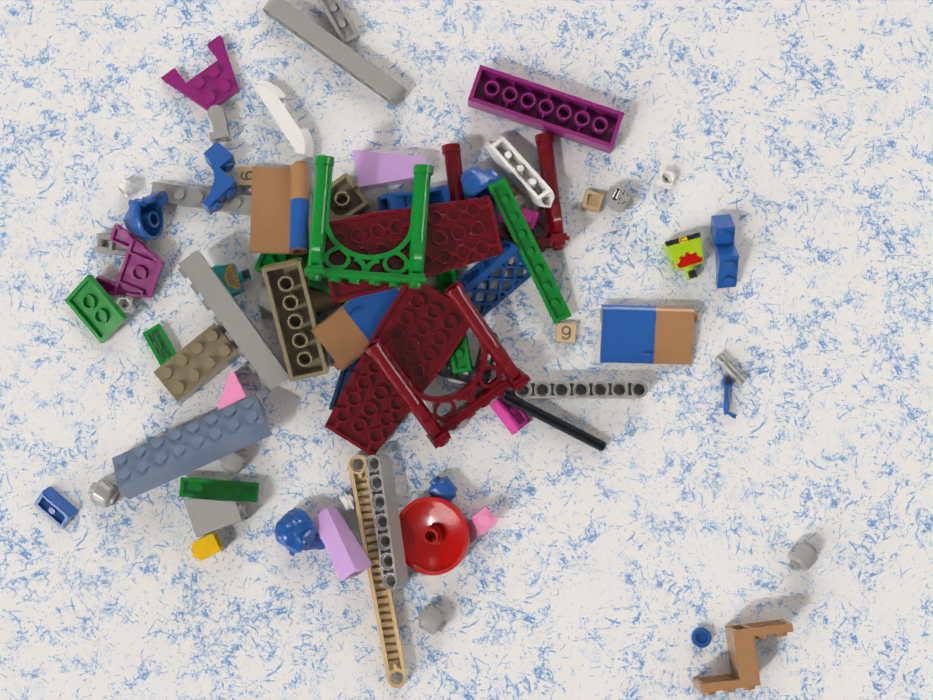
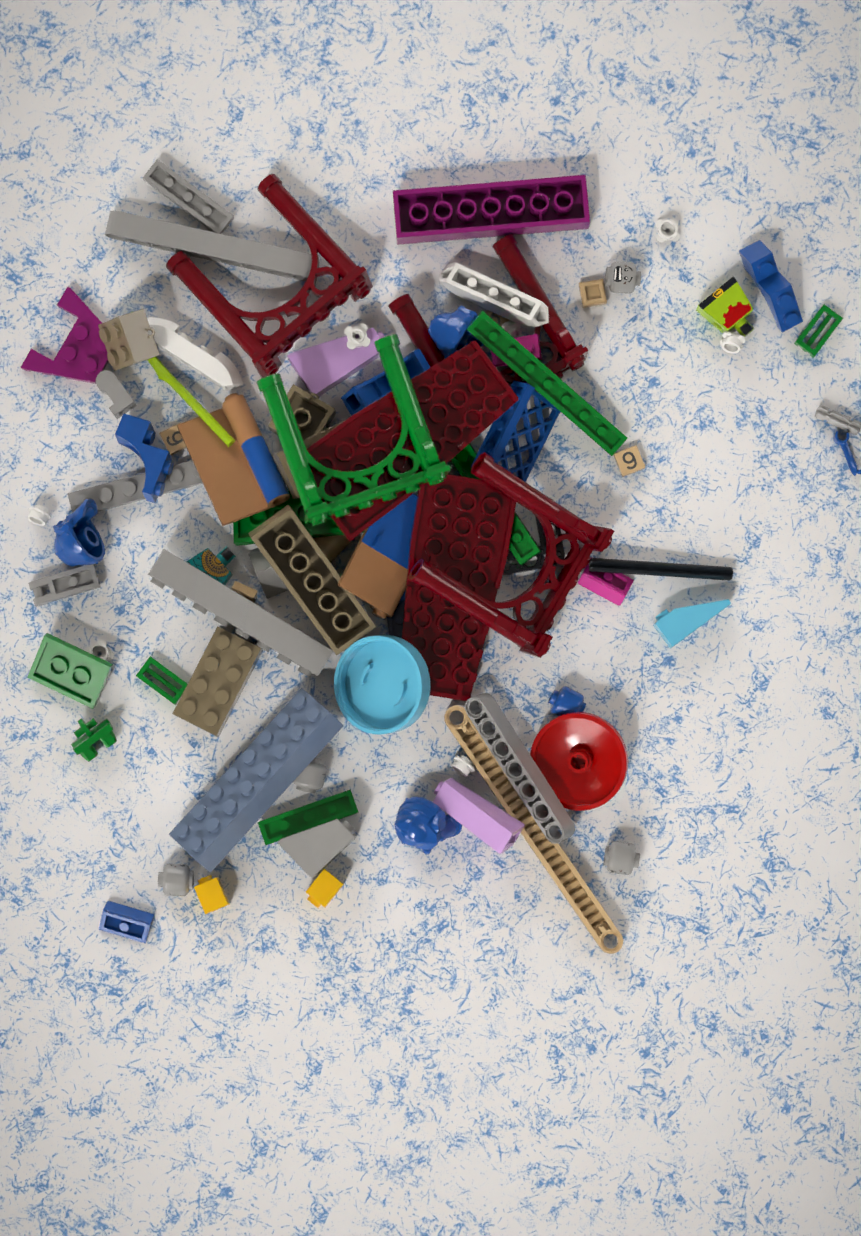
camera: 20 degrees left, 0 degrees up
magenta wing [96,223,165,298] -> none
bright pink slope [218,371,248,409] -> none
bright pink slope [467,506,498,543] -> none
light grey beam [514,381,648,399] -> none
door [600,304,698,365] -> none
none -> green hips [71,718,117,762]
none -> dark tan brick [98,308,160,371]
none -> lime piece [130,312,235,447]
none -> dark red arch [166,174,373,378]
none -> yellow brick [194,875,230,914]
none -> tan tile [232,581,257,603]
none -> medium azure piece [334,635,430,735]
none -> white plate [344,323,370,350]
none -> medium azure slope [653,599,731,649]
none -> white plate [720,331,746,353]
none -> green tile [794,304,843,358]

